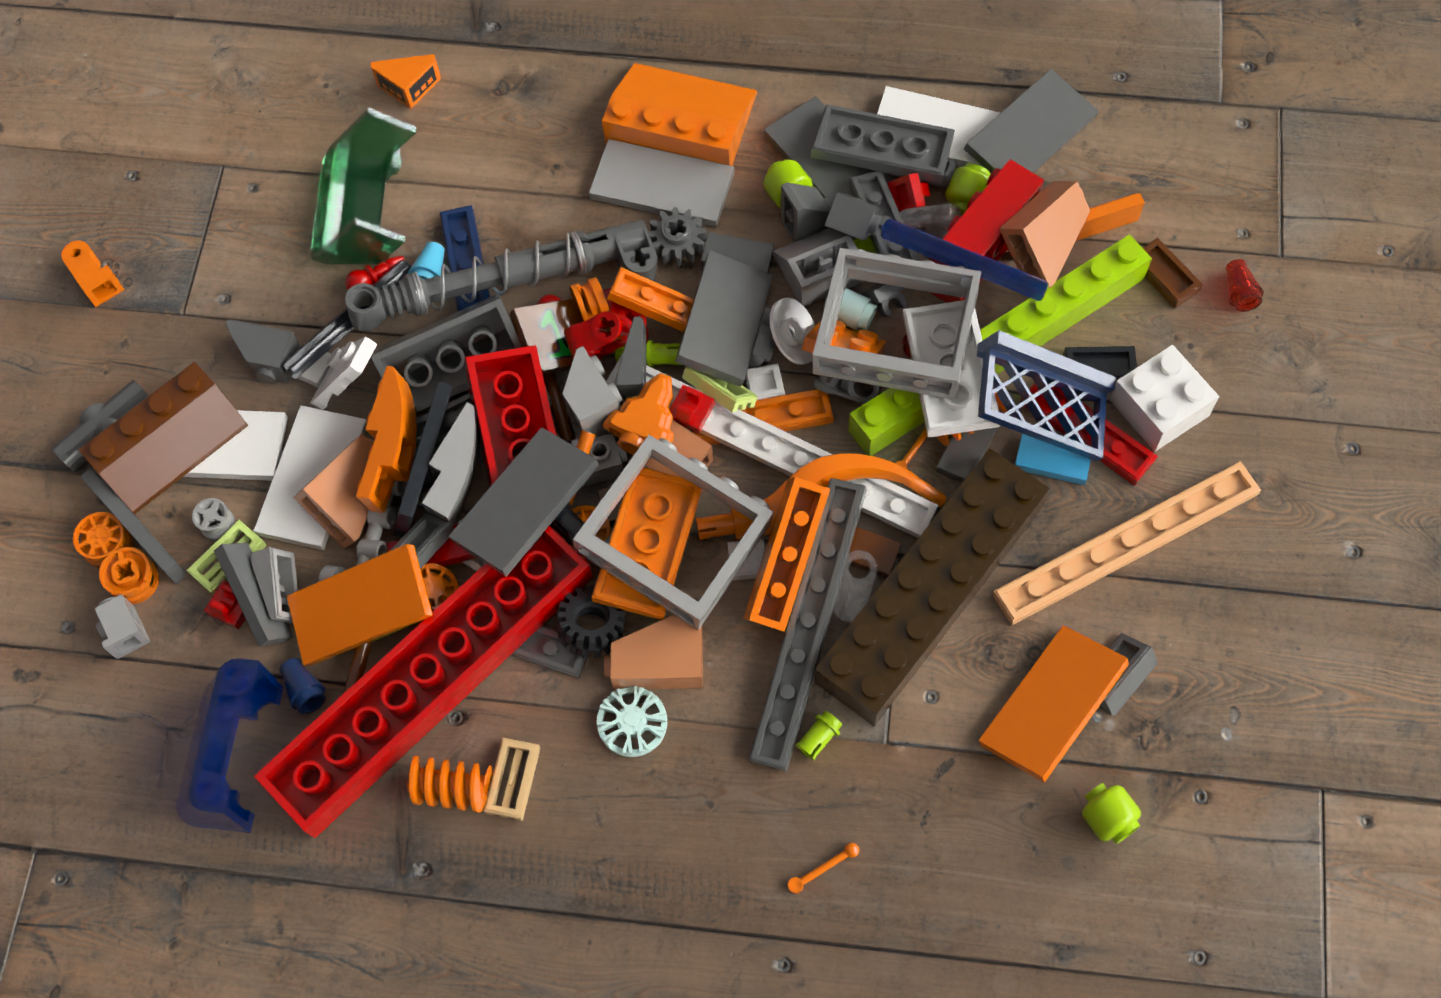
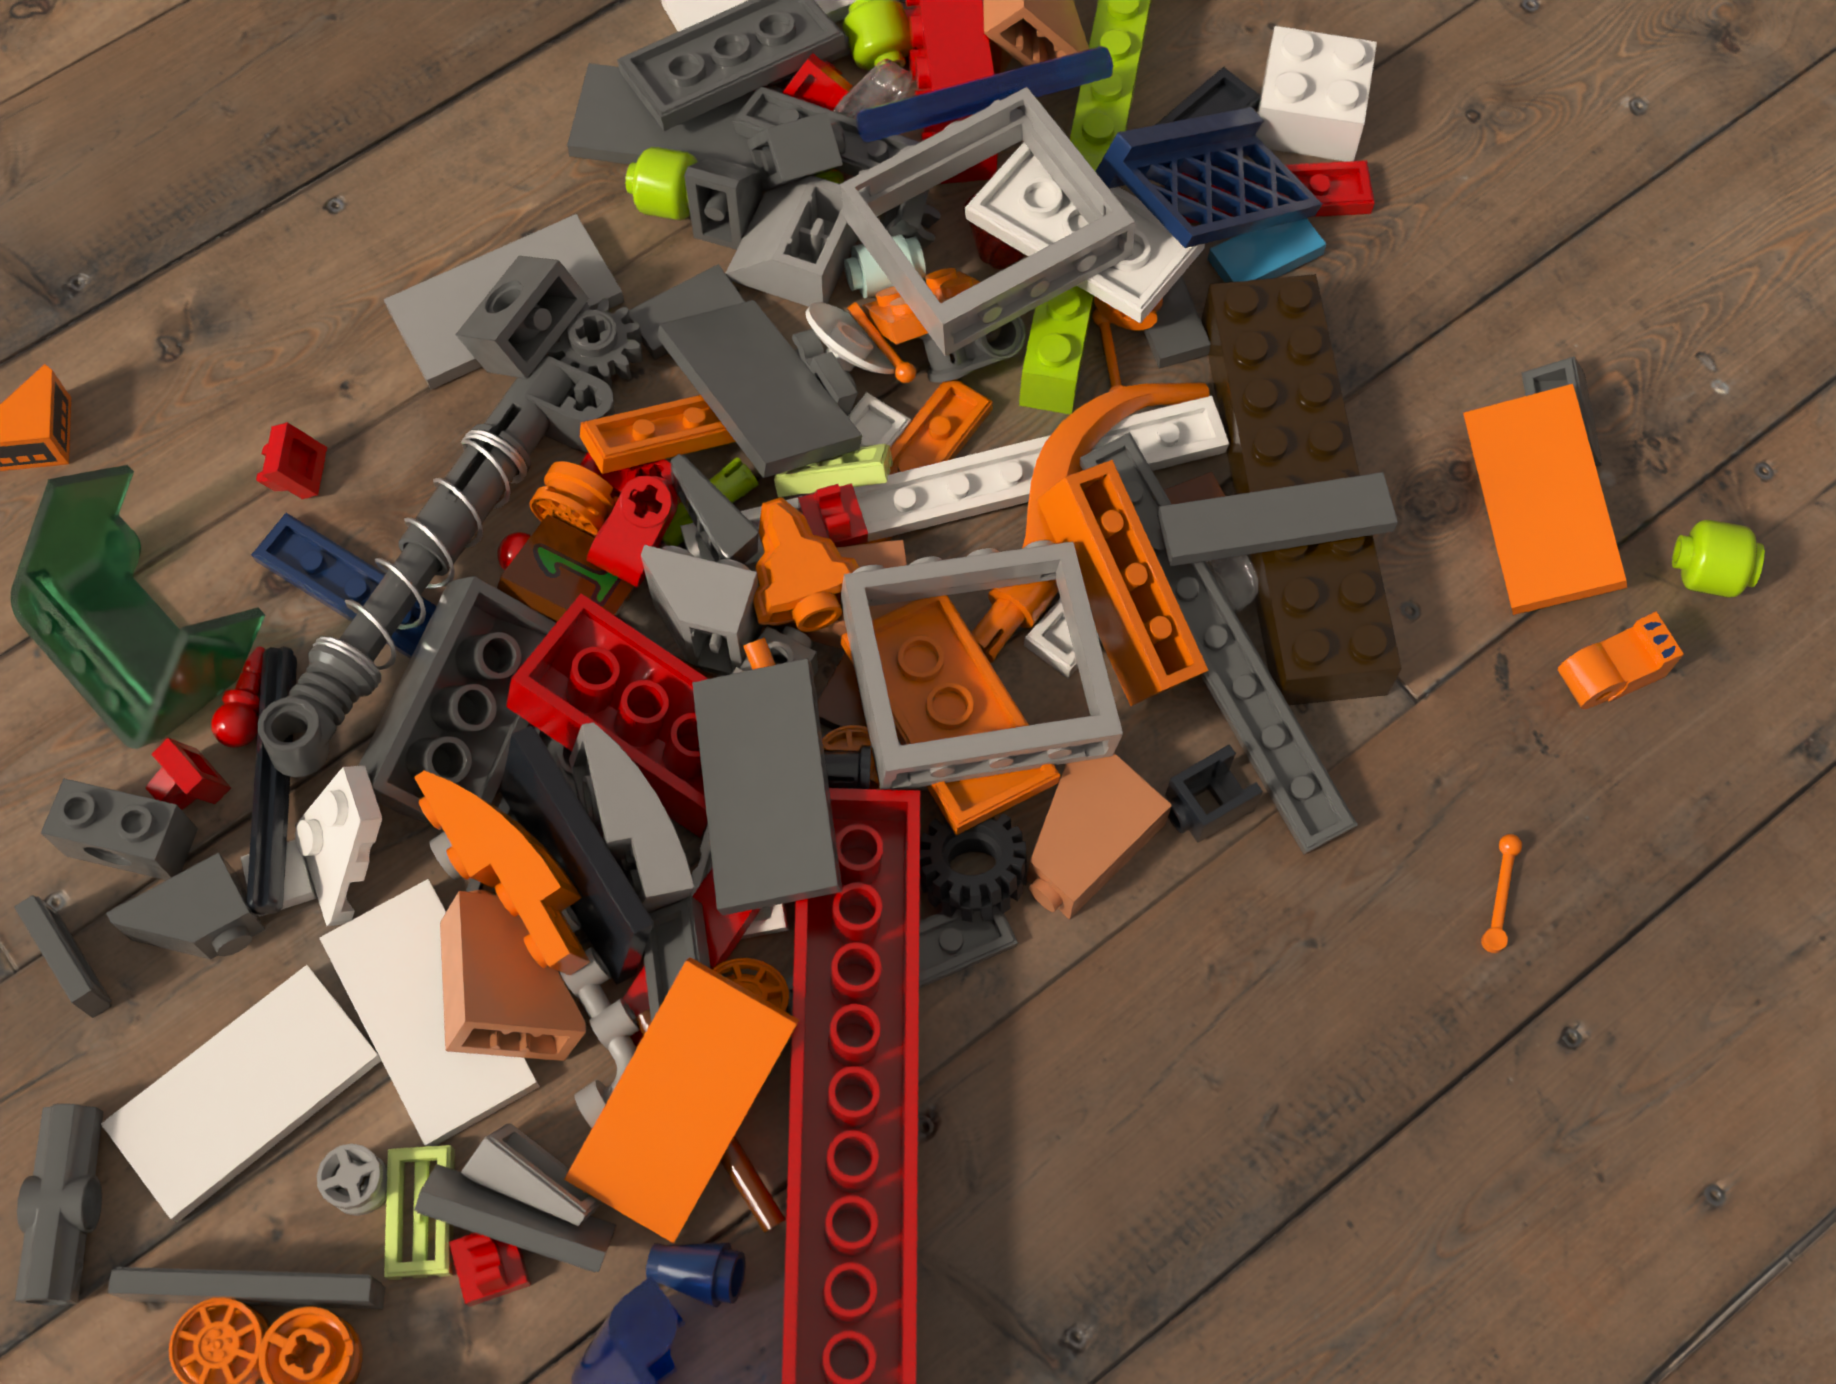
camera: 50 degrees left, 0 degrees up
slope [79,361,249,514] -> none
orange piece [407,755,492,813] -> none
medium azure cone [408,242,445,279] -> none
tan tile [484,738,541,821] -> none
light aqua wheel [597,686,667,757] -> none
orange slope [602,63,757,166] -> none
lime pin [795,711,842,761] -> none
light nougat tile [993,461,1261,625] -> none
none -> dark grey tile [14,895,112,1018]
none -> dark grey brick [41,778,198,880]
none -> red tile [146,738,231,810]
none -> red tile [256,422,327,499]
none -> dark grey brick [455,256,589,379]
none -> orange hinge [847,302,916,383]
none -> dark grey tile [1157,472,1398,566]
none -> black window [1165,744,1263,843]
none -> orange leg [1558,611,1684,709]

